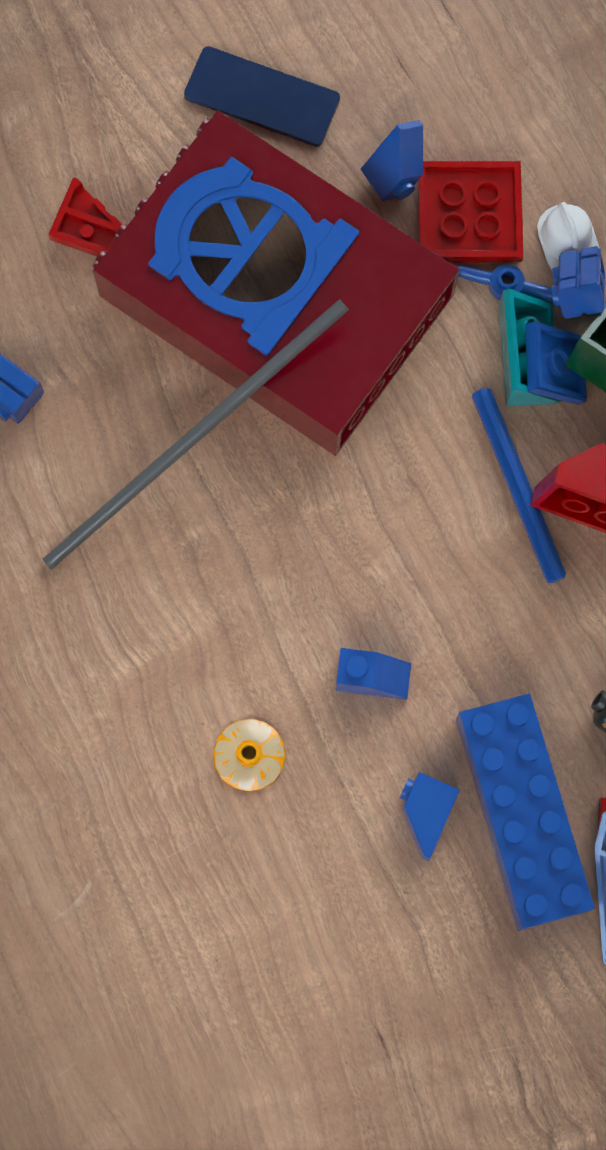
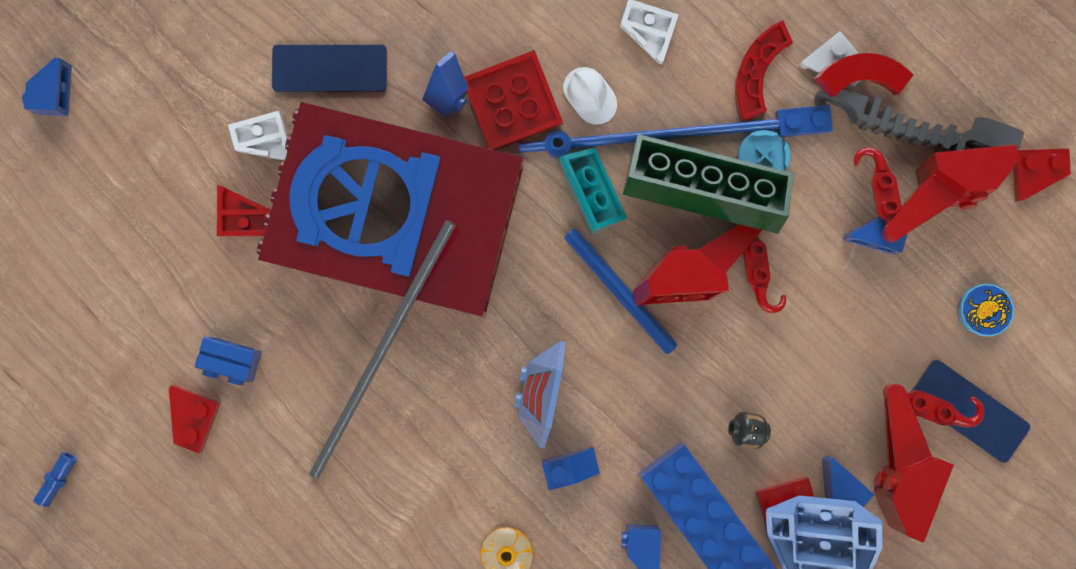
camera: 20 degrees left, 10 degrees up
blue tile [525,321,587,405] -> none
blue brick [551,246,605,319] -> none
none -> white wing [228,111,288,161]
none -> medium blue wedge [514,341,566,448]

